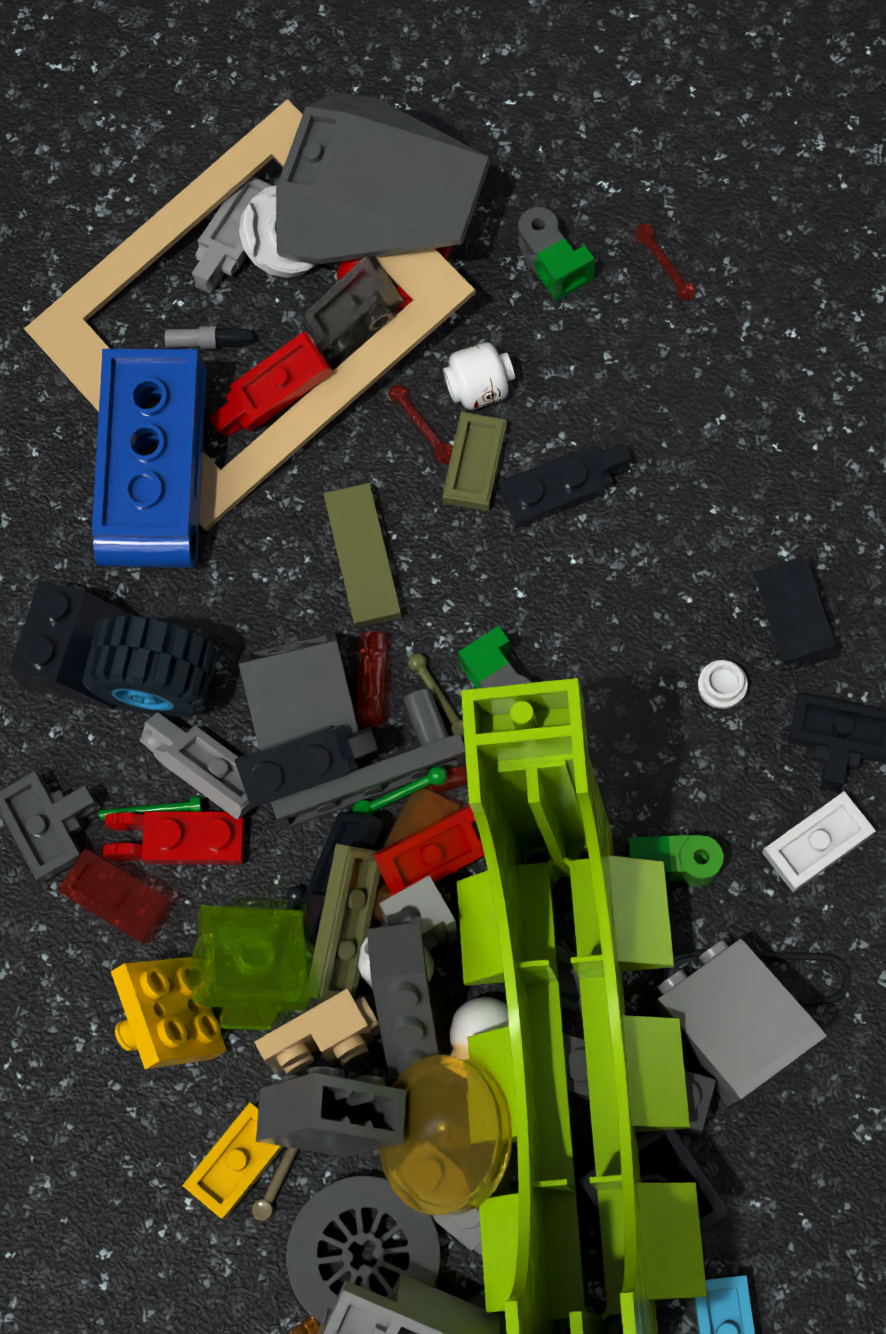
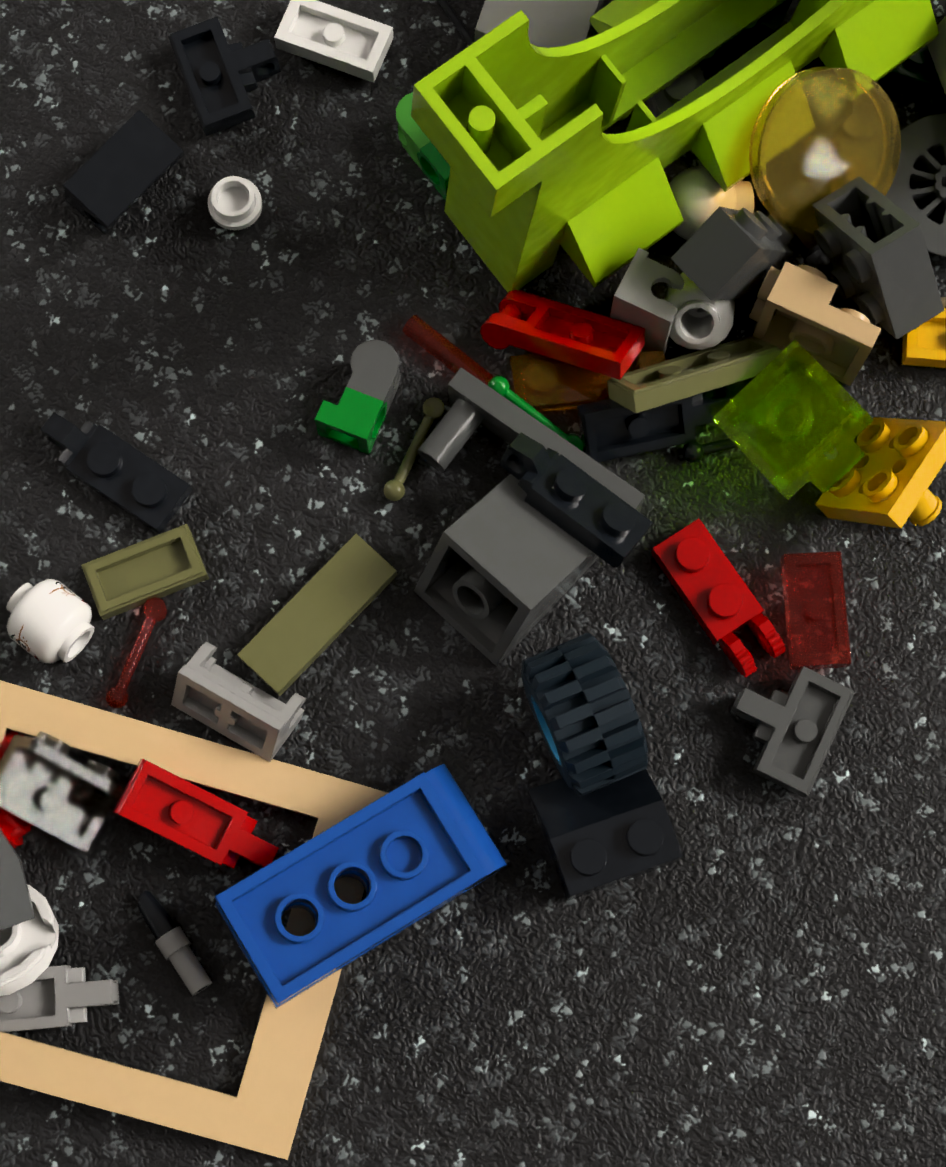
camera: 130 degrees left, 5 degrees up
green piece [99,795,204,820] -> none
light grey hinge [140,712,251,820] -> none
clear red axle [357,631,386,726] -> none
none -> light grey hinge [171,642,306,762]

